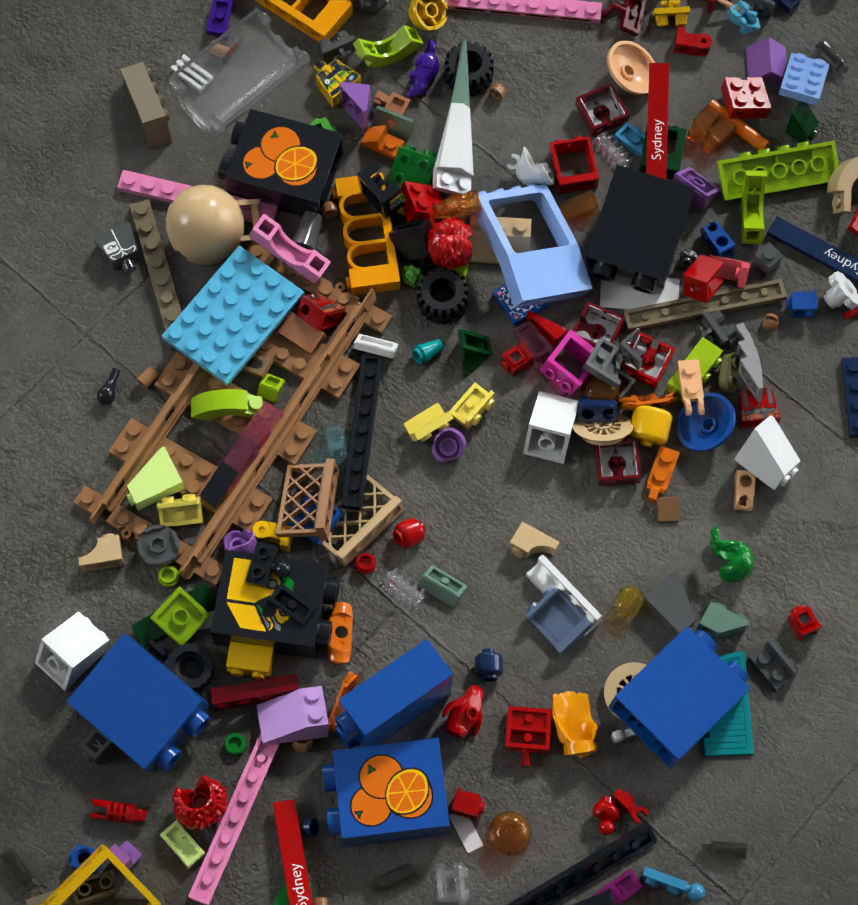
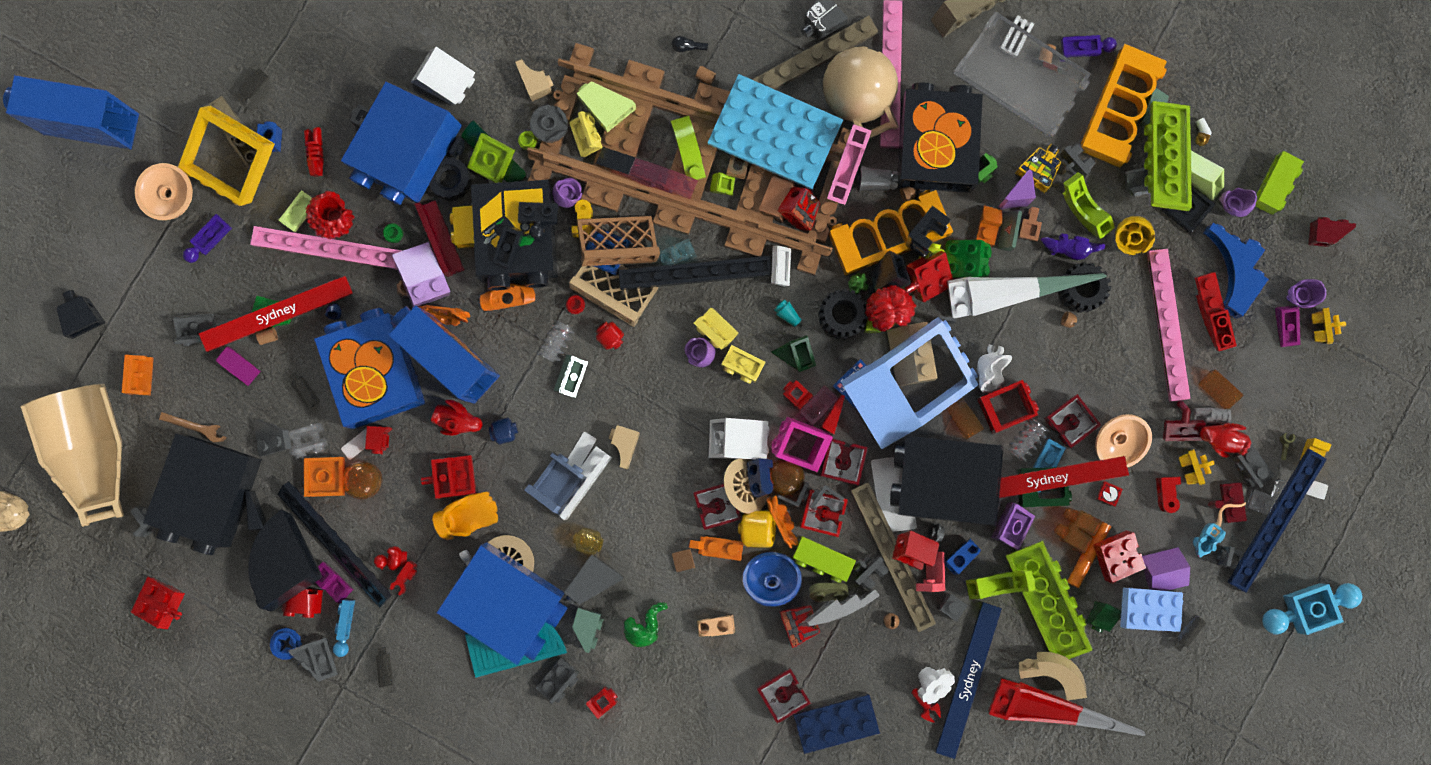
camera: 80 degrees right, 15 degrees up
medium lavender bracket [109,841,142,870] -> none
clear orange hips [432,190,482,220] -> none
dark grey wing [583,337,621,389] -> none
light nougat hinge [677,359,705,416] -> none
white slope [734,415,800,490] -> none
blue window [786,288,818,318] -> none
none -> orange plate [304,457,345,497]
none -> white sticker [567,432,597,467]
none -> piece [757,668,811,724]
none -> tile [1096,481,1123,507]

